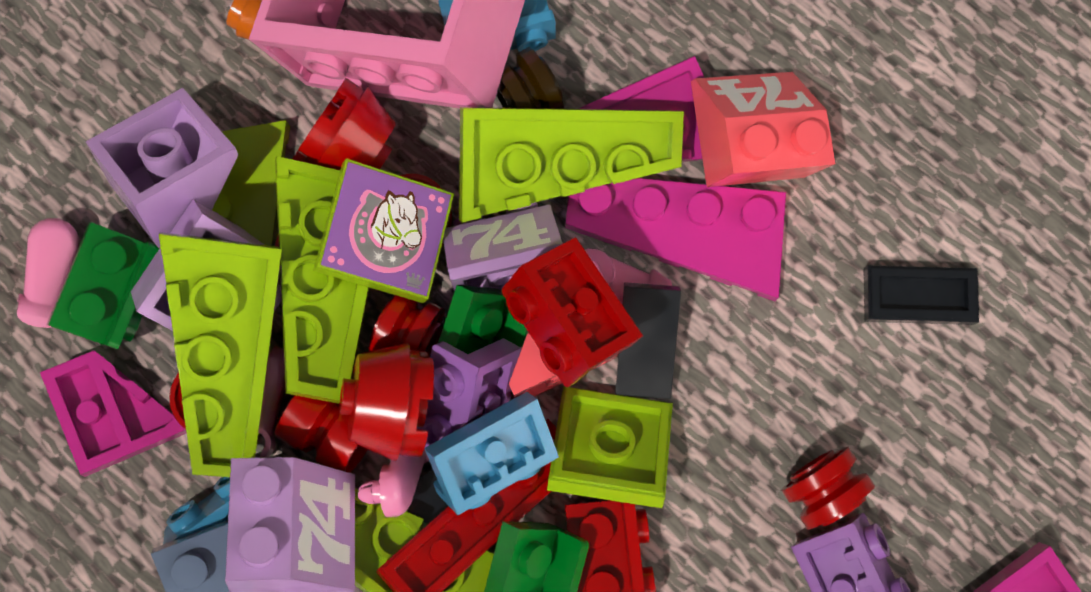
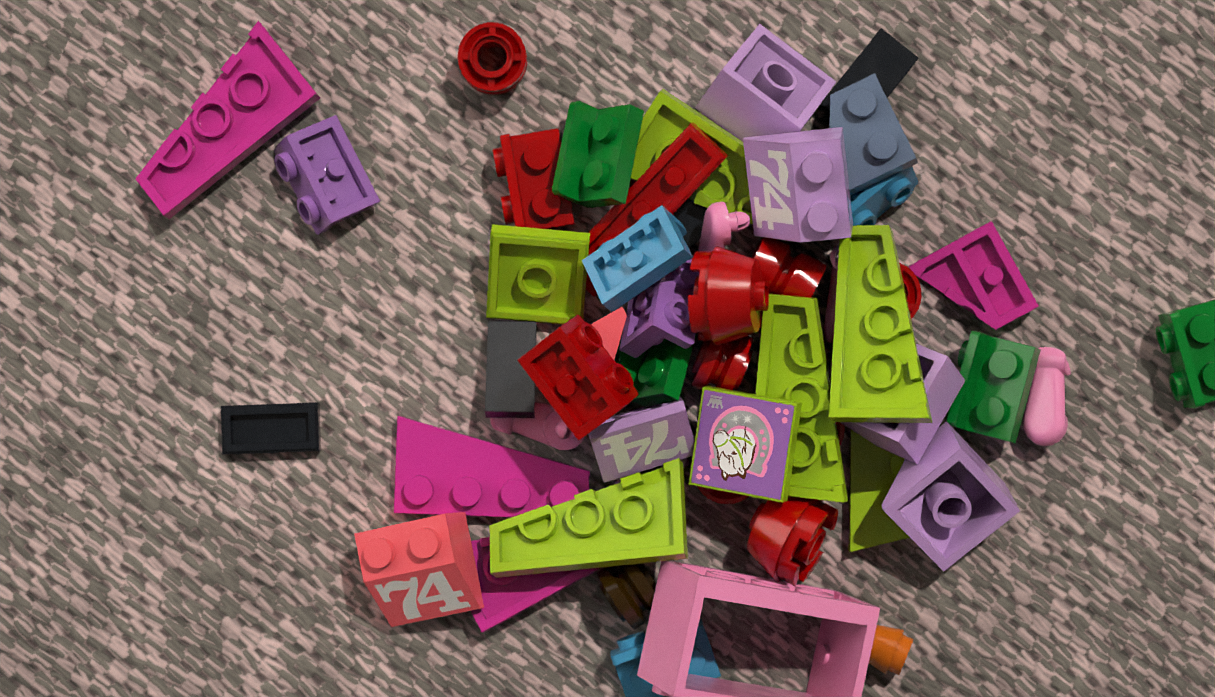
camera: 175 degrees right, 10 degrees up
red wheel [781,447,875,530] -> none

